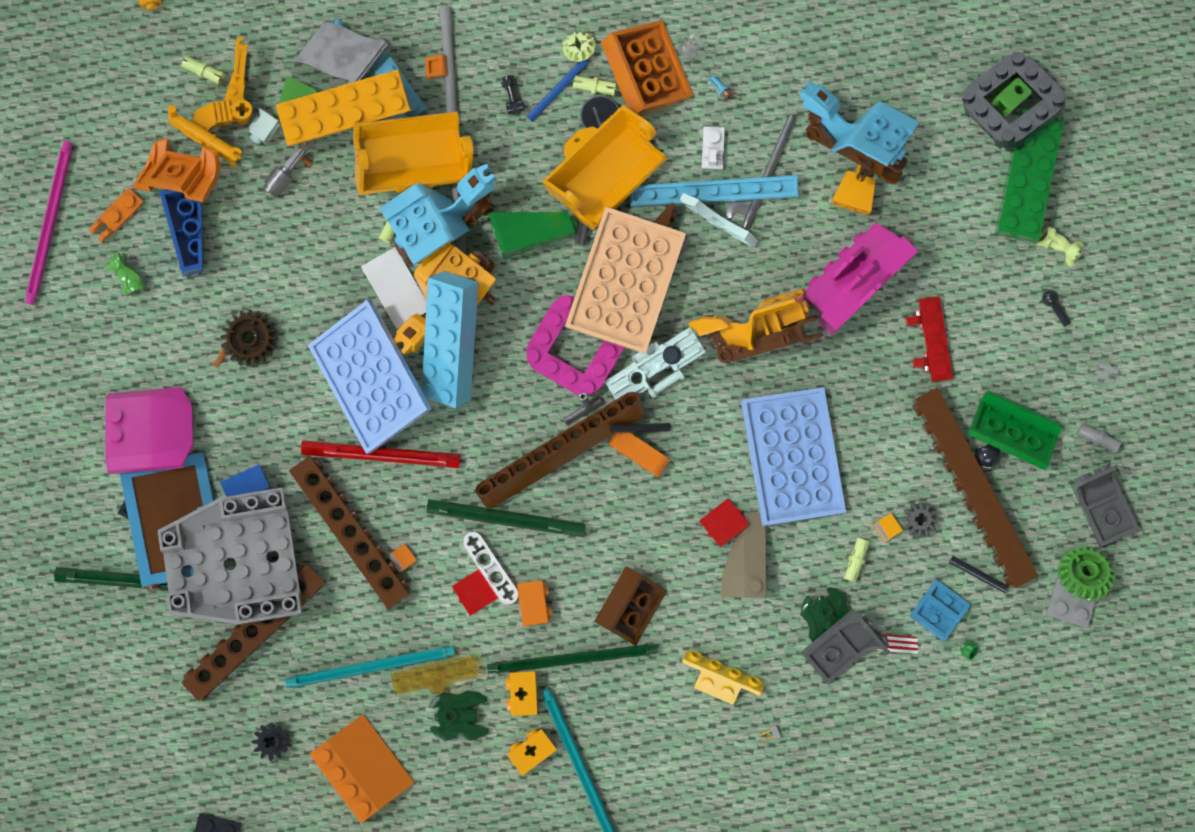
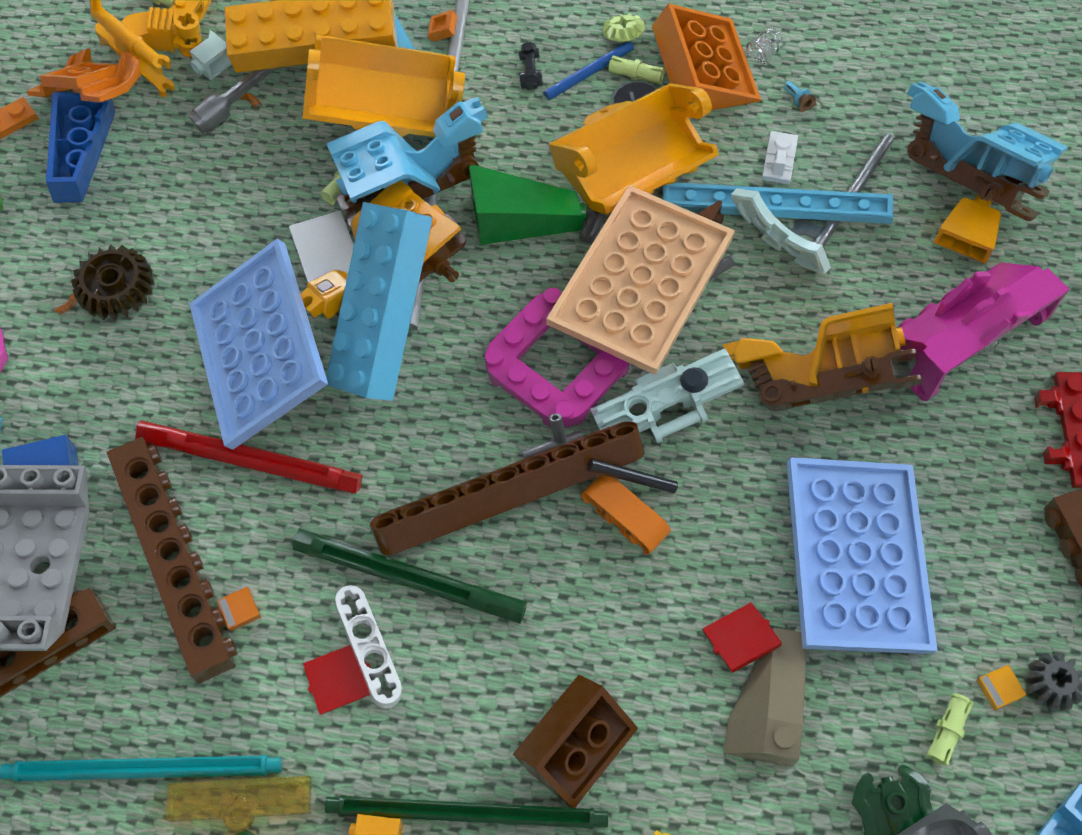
camera: 10 degrees right, 20 degrees down
orange hinge [517,580,552,627] -> none

